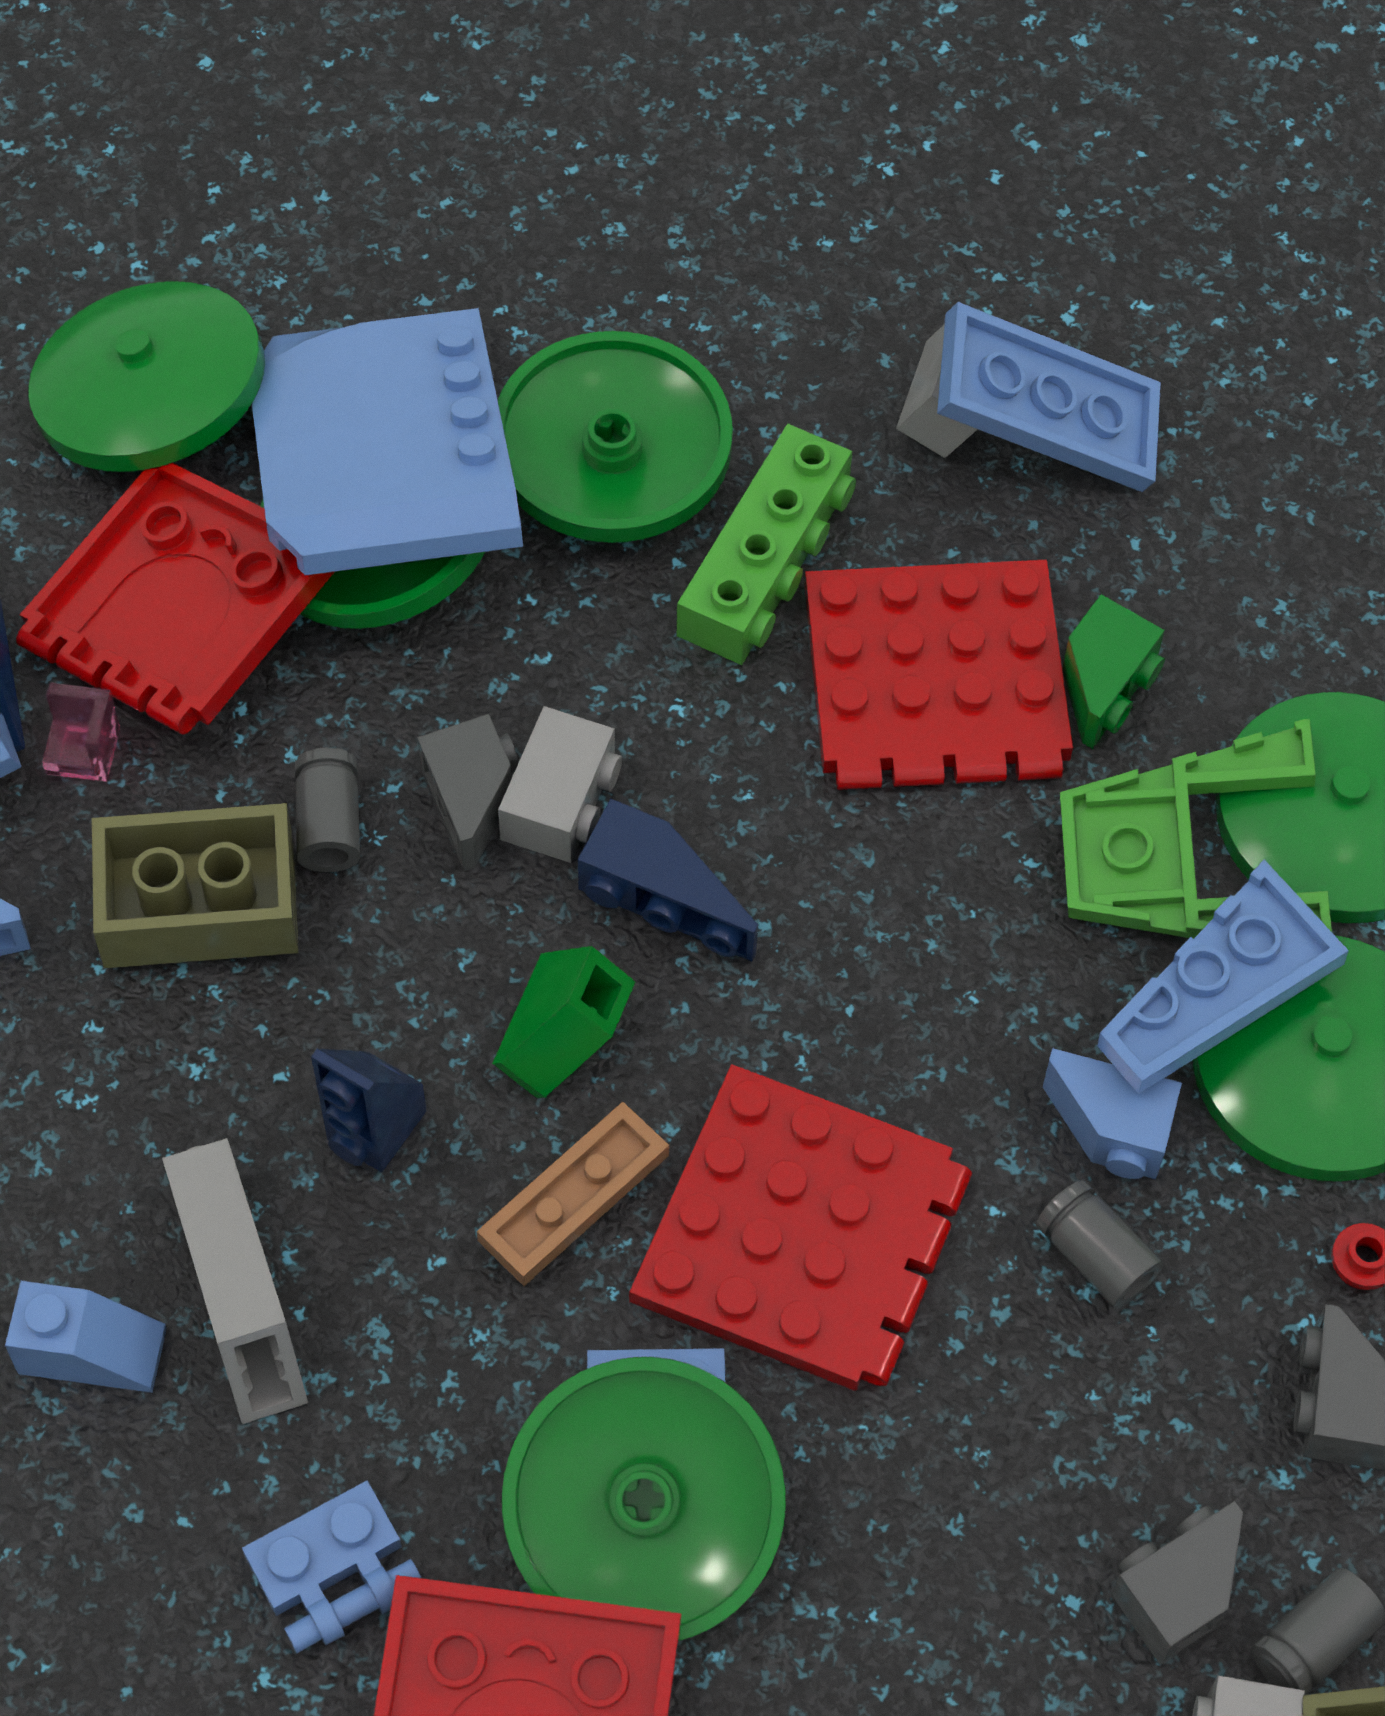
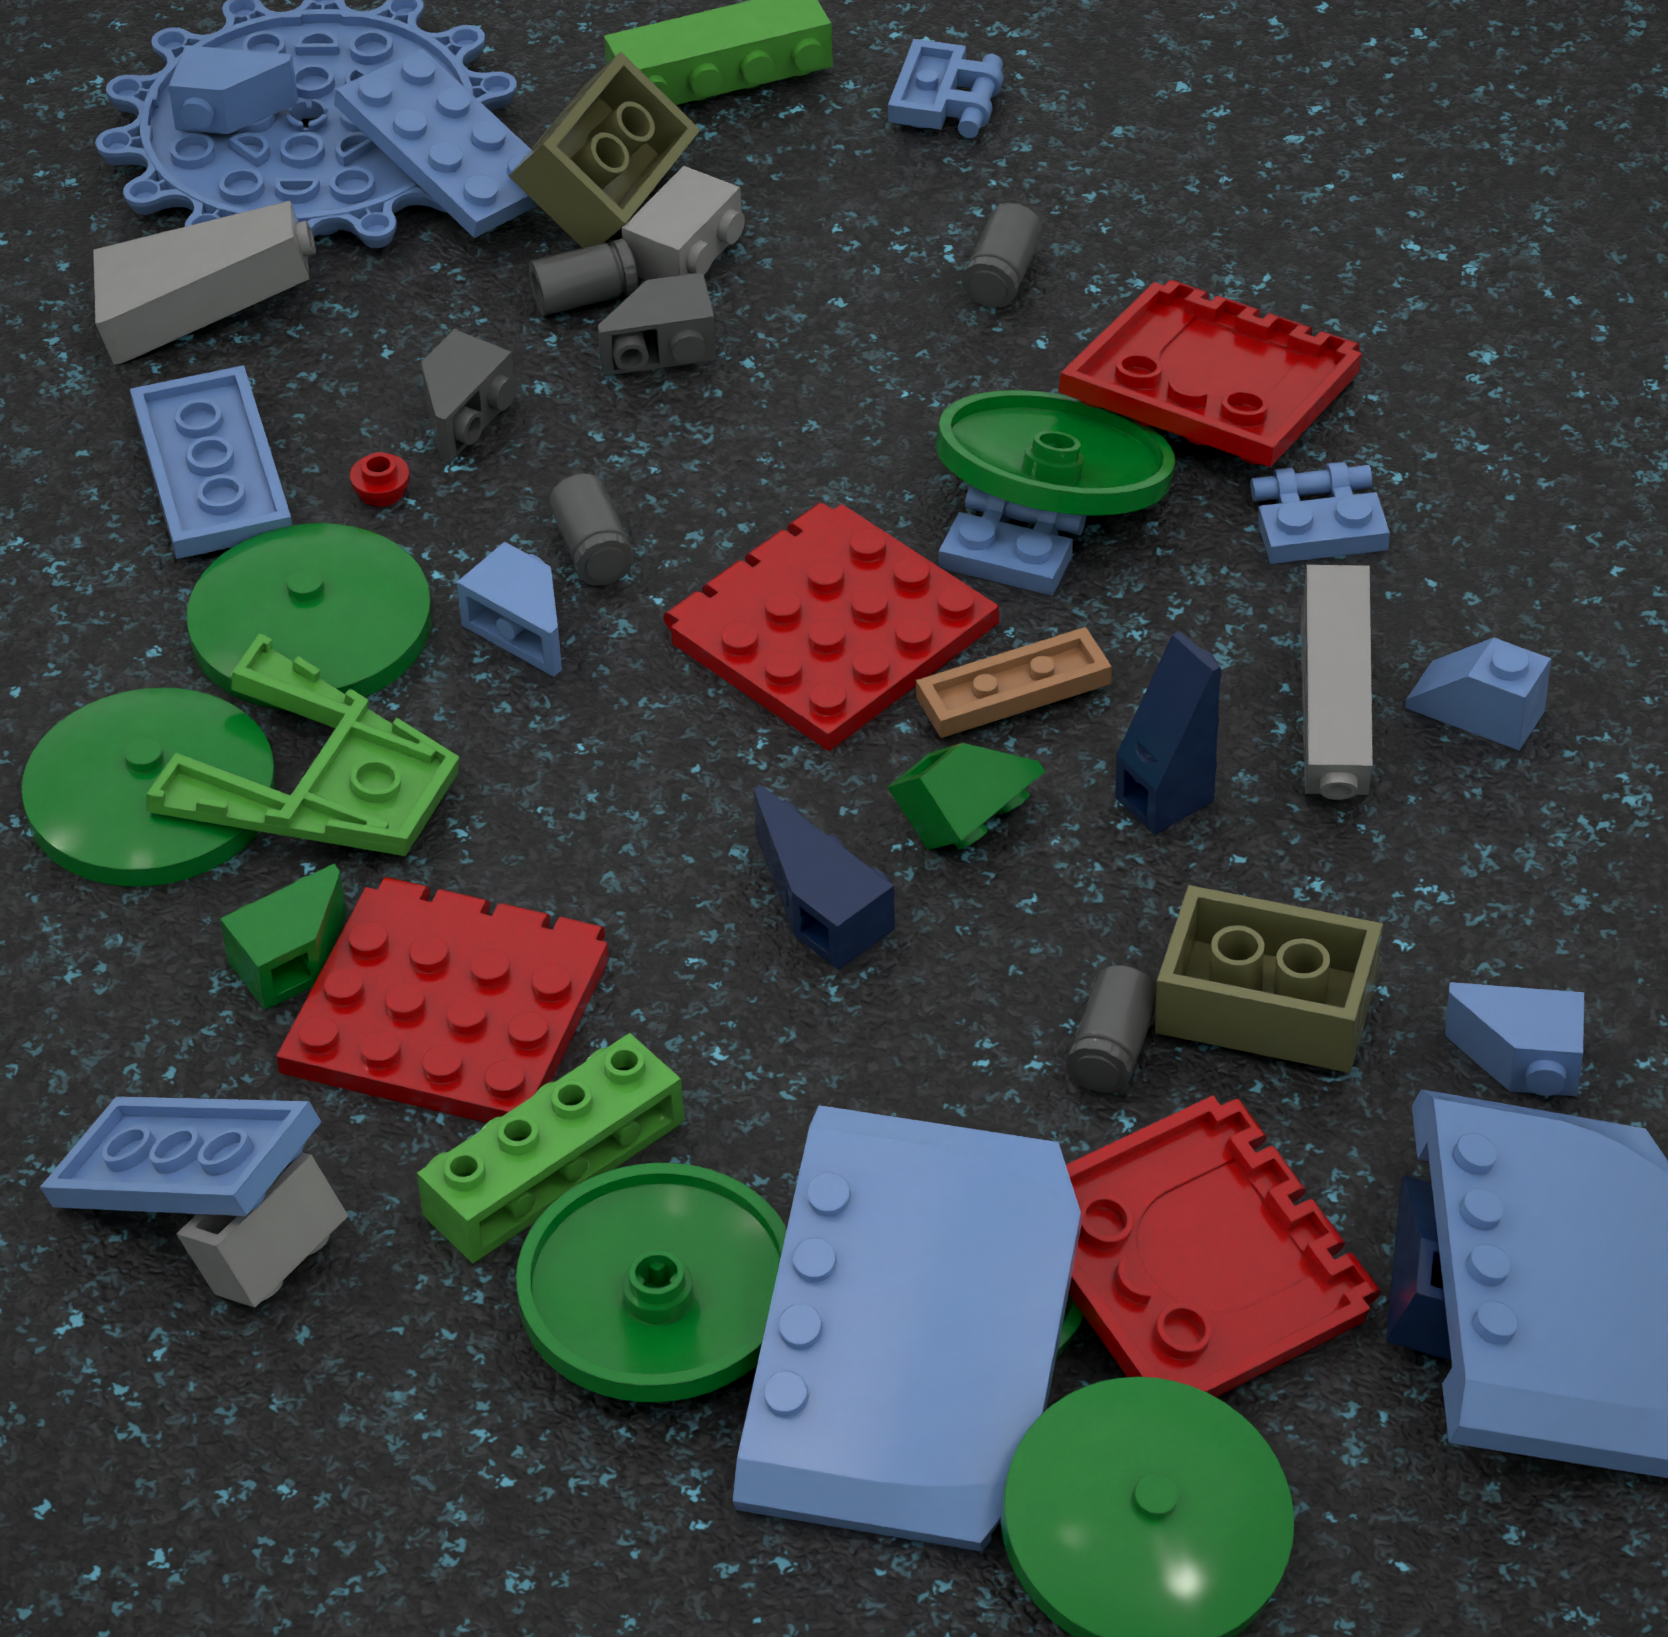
camera: 155 degrees left, 15 degrees down
clear pink panel [42,683,120,782] -> none
dark grey slope [417,714,519,871] -> none
light grey brick [498,706,622,863] -> none
medium blue wing [1097,859,1349,1094] -> none

